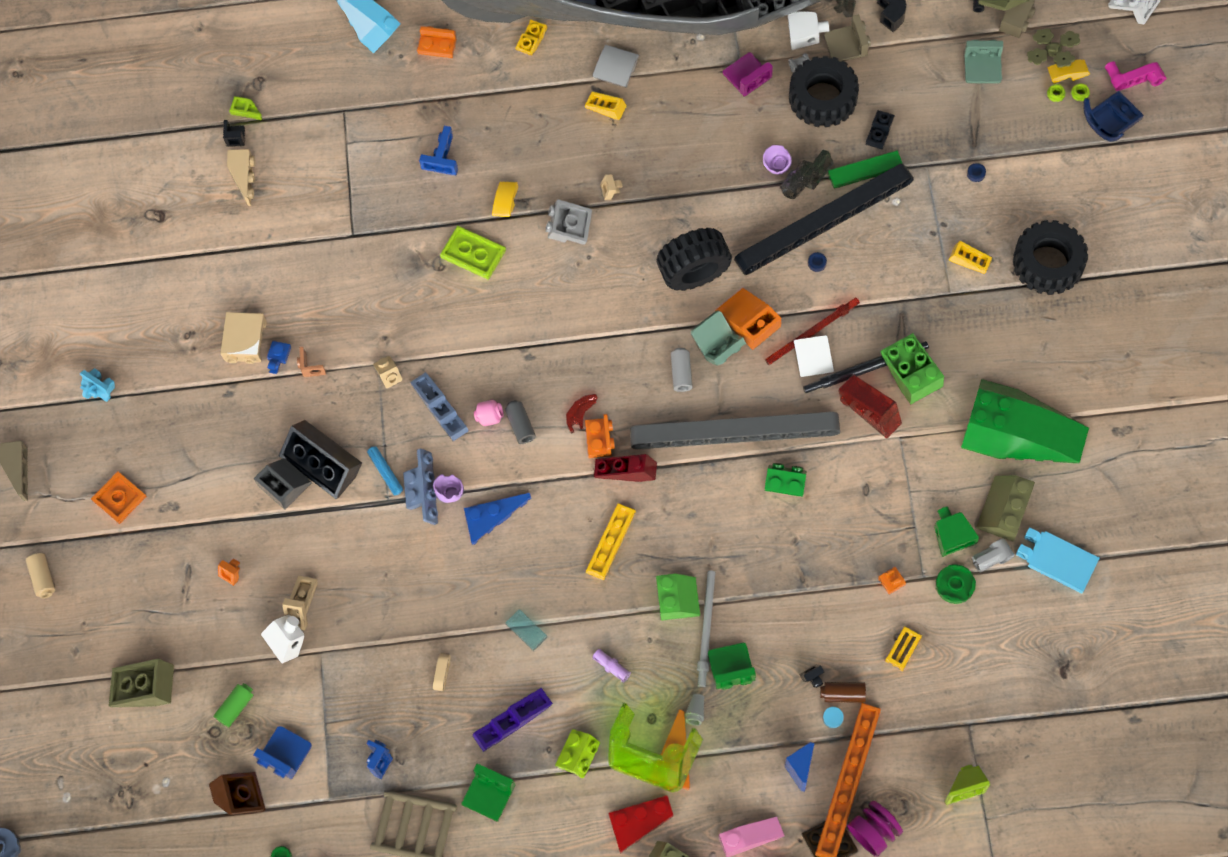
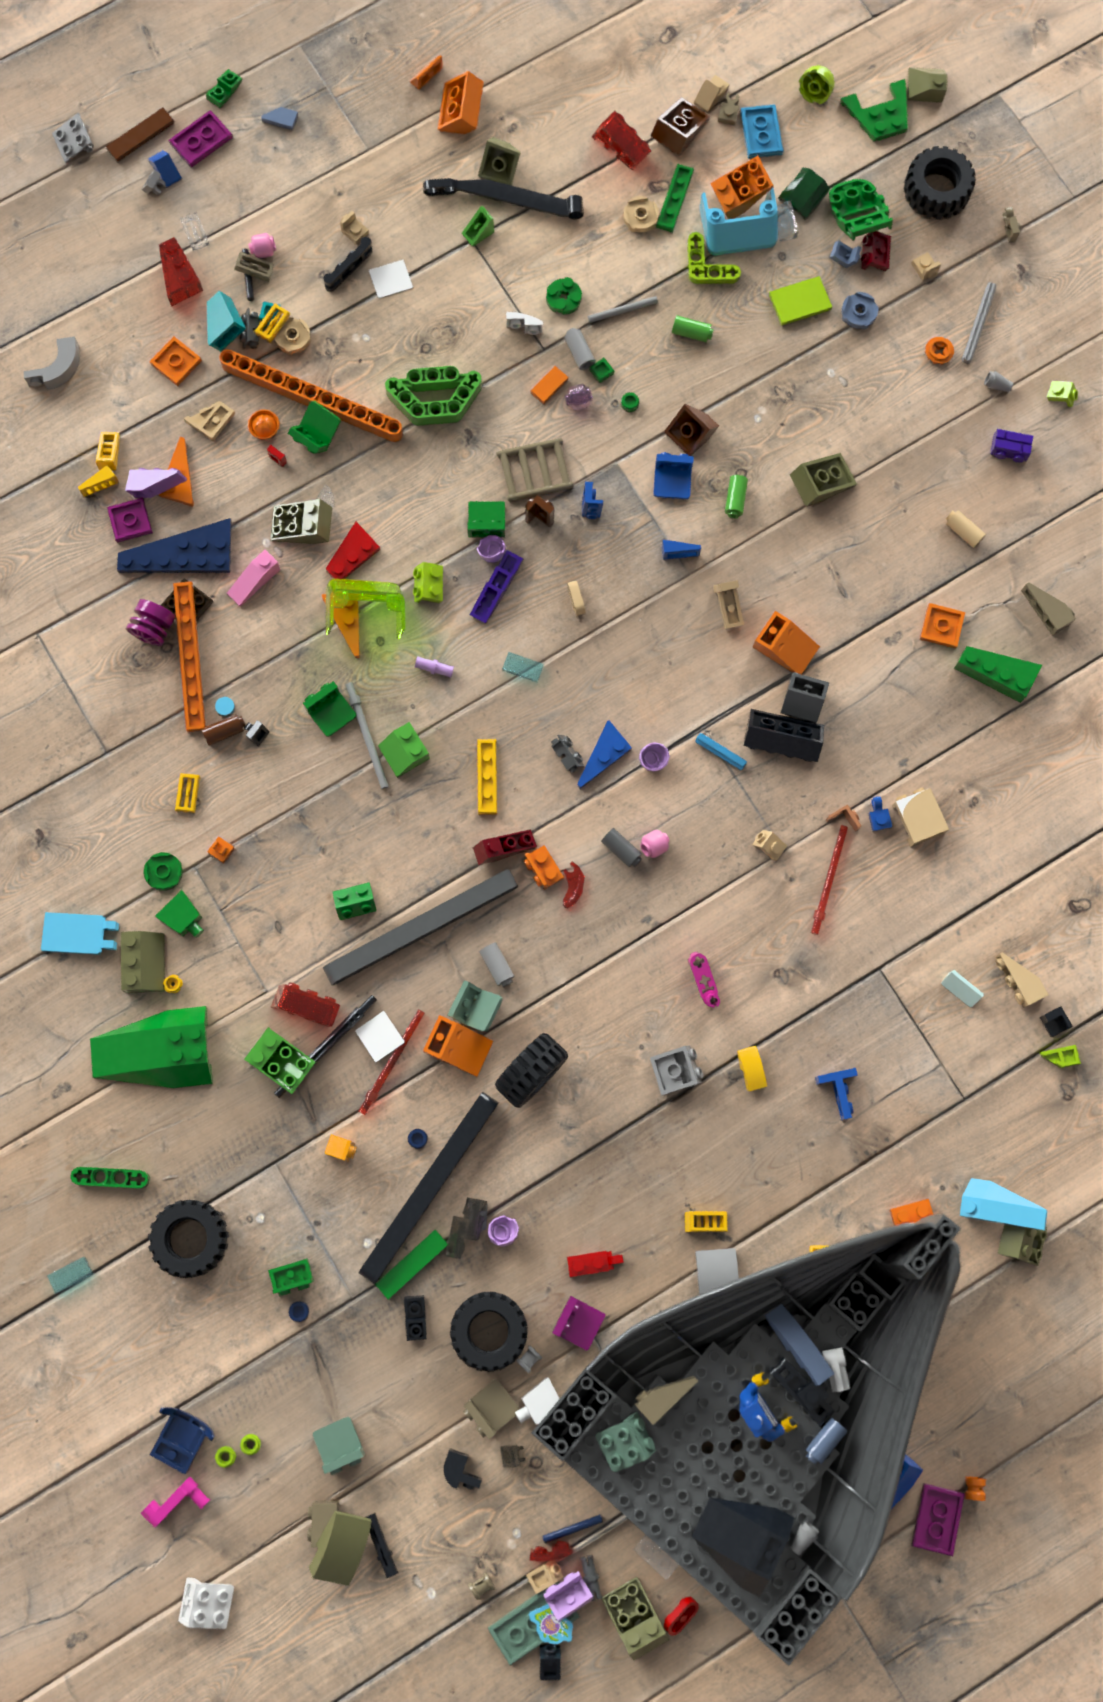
camera: 145 degrees right, 10 degrees up
medium azure hips [80,368,115,402] -> none
orange tile [218,559,240,586] -> none
white torso [261,615,304,663] -> none
sand blue bracket [403,448,438,525] -> none
sand blue slope [410,372,469,441] -> none
lime tile [440,226,506,280] -> none
tan tile [600,174,623,200] -> none
light grey cone [684,694,705,726] -> none
blue slope [785,742,814,792] -> none
lime slope [945,765,990,805] -> none
yellow slope [949,240,992,274] -> none
light grey piece [971,538,1015,573] -> none
olive plant [1027,28,1080,67] -> none
yellow slope [1047,60,1090,84] -> none
none -> clear light blue tile [47,1257,94,1294]
none -> green beam [70,1167,150,1189]
none -> yellow plate [163,975,183,994]
none -> green bracket [268,1258,314,1297]
none -> light orange slope [324,1135,357,1162]
none -> lavender hair [476,535,506,563]
none -> reddish brown bracket [525,495,555,528]
none -> dark grey hinge [551,734,584,774]
none -> red hinge [567,1251,624,1277]
none -> blue slope [662,540,701,560]
none -> dark pink beam [688,952,720,1008]
none -> orange slope [753,611,820,675]
none -> clear red bar [811,825,848,935]
none -> light aqua slope [941,970,984,1007]
none -> green wedge [954,646,1042,703]

